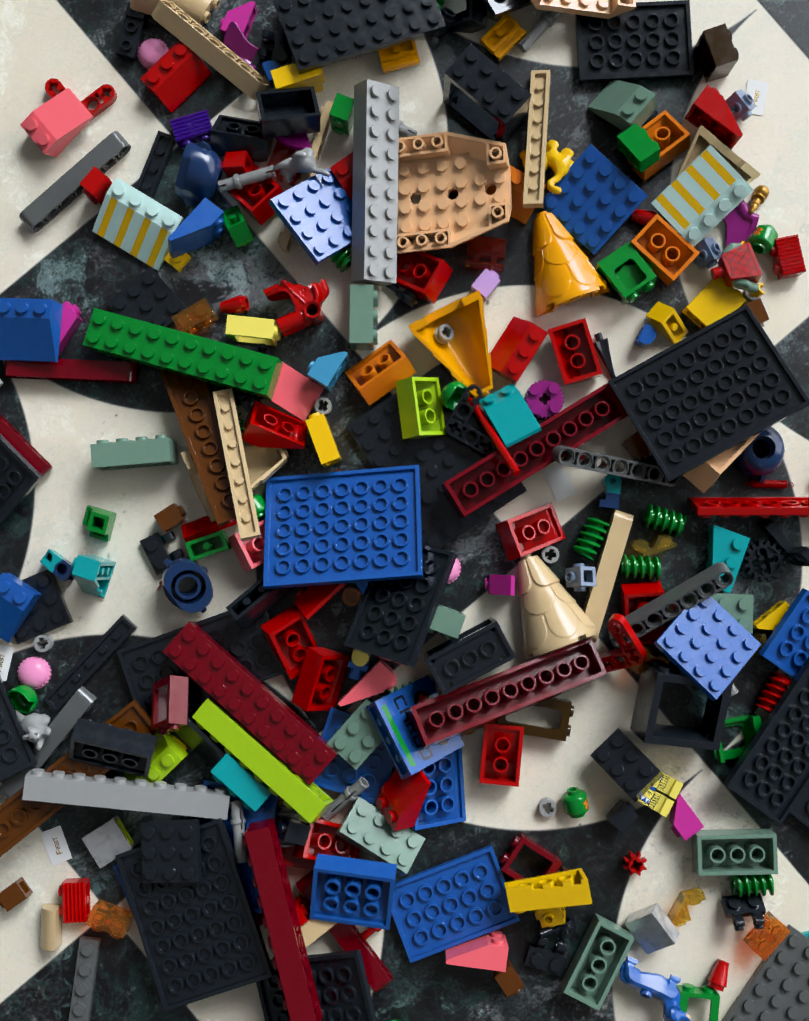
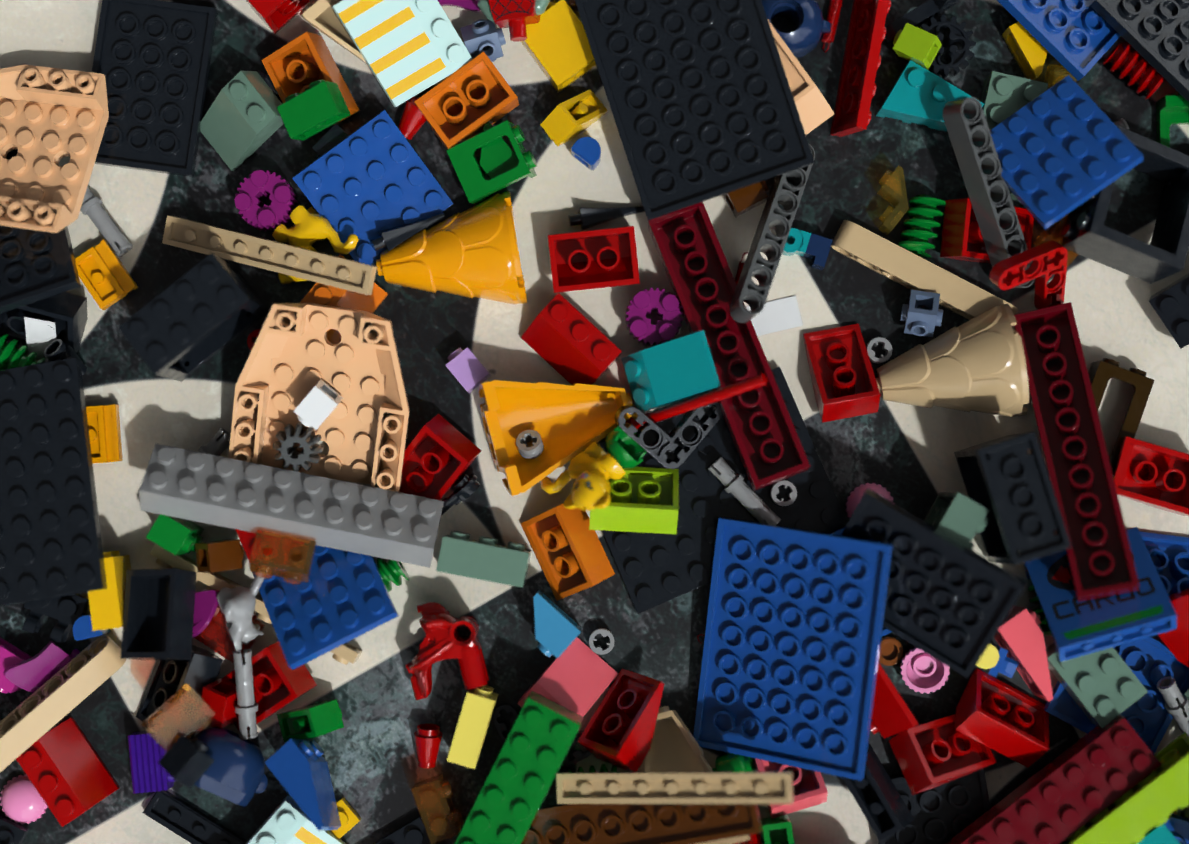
camera: 85 degrees left, 0 degrees up
yellow brick [305,412,342,468] -> none
clear red plate [465,236,507,272] -> none
dark pink slope [485,574,515,596] -> none
green piece [572,517,610,561] -> none
green piece [643,503,687,538] -> none
none -> clear orange brick [141,683,215,752]
none -> black brick [158,734,215,789]
none -> reddish brown brick [195,539,244,573]
none -> magenta brick [234,170,297,232]
none -> clear orange brick [249,529,316,584]
none -> dark grey gear [273,422,324,472]
none -> white brick [293,379,343,430]
none -> black piece [371,213,445,251]
none -> yellow animal [540,441,626,511]
none -> light grey pin [708,456,781,526]
none -> light grey bush [770,480,797,506]
none -> lime brick [893,23,942,70]
none -> bright pink hat [900,646,950,694]

